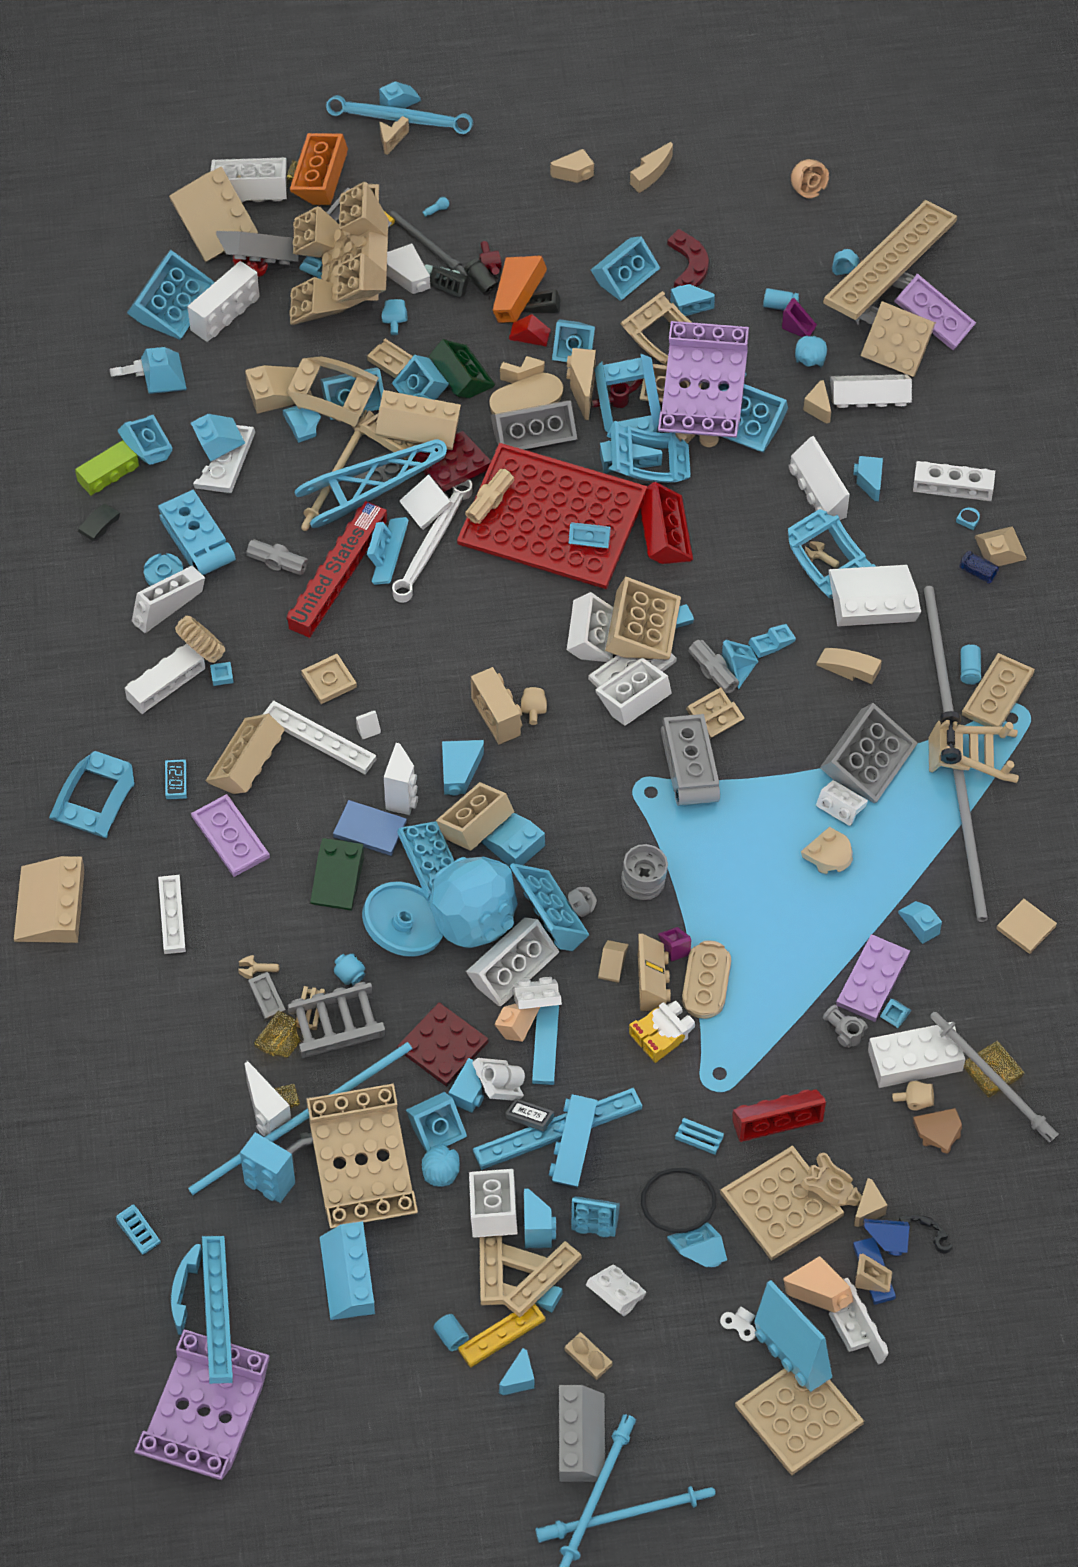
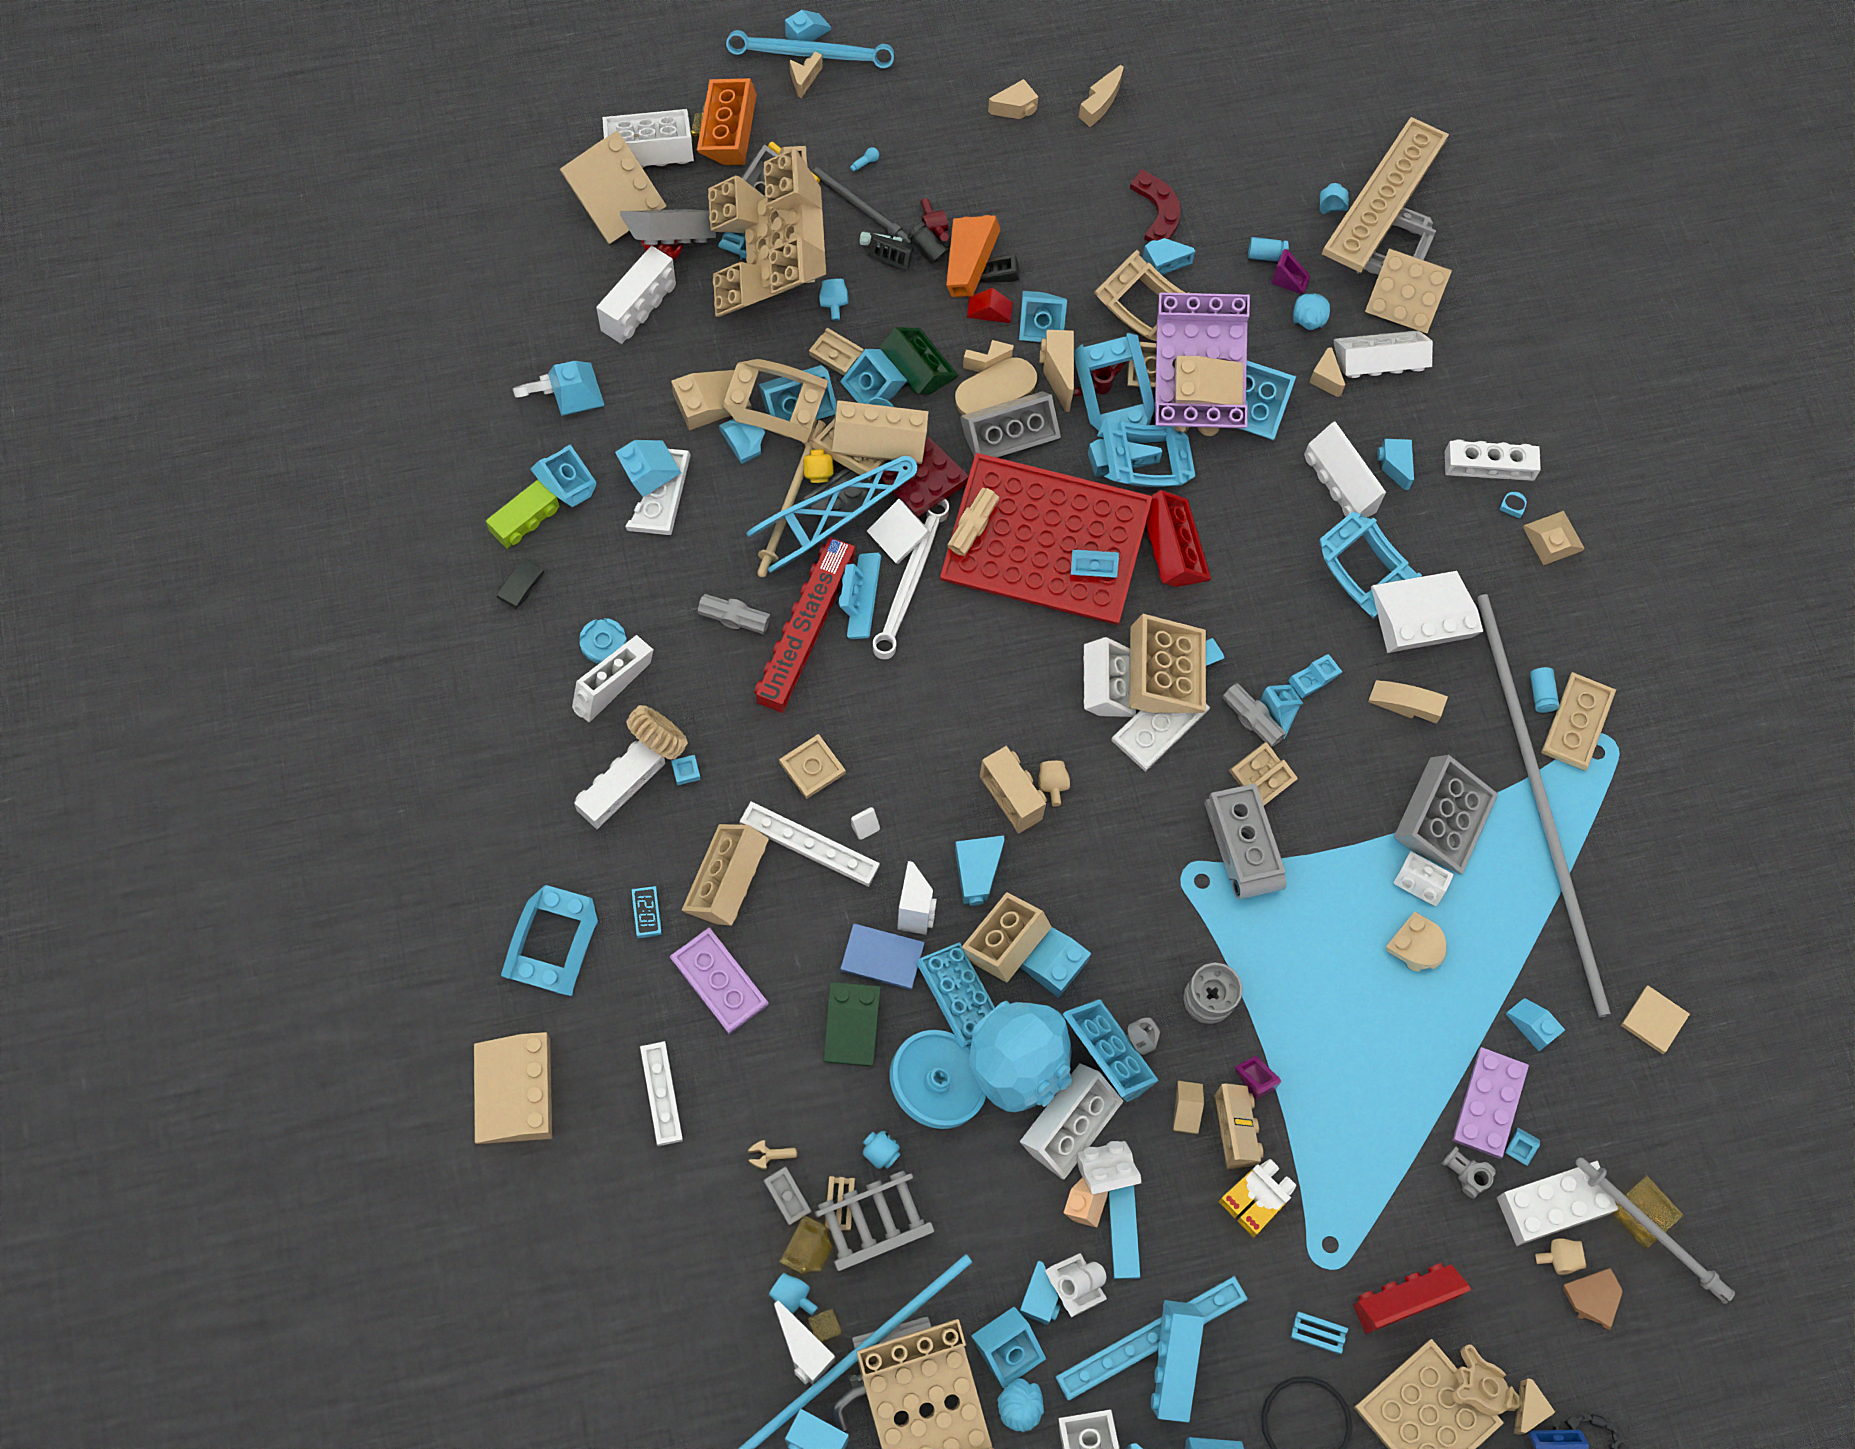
camera: 10 degrees left, 10 degrees up
medium azure slope [127,250,215,340] -> none
medium azure hinge [158,490,236,575] -> none
white slope [386,244,430,294] -> none
dark red plate [397,1002,488,1087] -> none
tile [505,1099,555,1132] -> none
medium azure slope [591,236,660,300] -> none
white slope [596,658,672,726] -> none
tan tile [682,941,731,1019] -> none
light nougat cylinder [791,159,829,198] -> none
tan bar [805,541,839,568] -> none
lavender tile [894,274,976,350] -> none
tan hand [929,711,1019,783] -> none
clear blue piece [959,550,999,584] -> none
none -> medium azure piece [769,1272,818,1316]
none -> yellow head [803,449,833,483]
none -> tan slope [1174,356,1243,405]

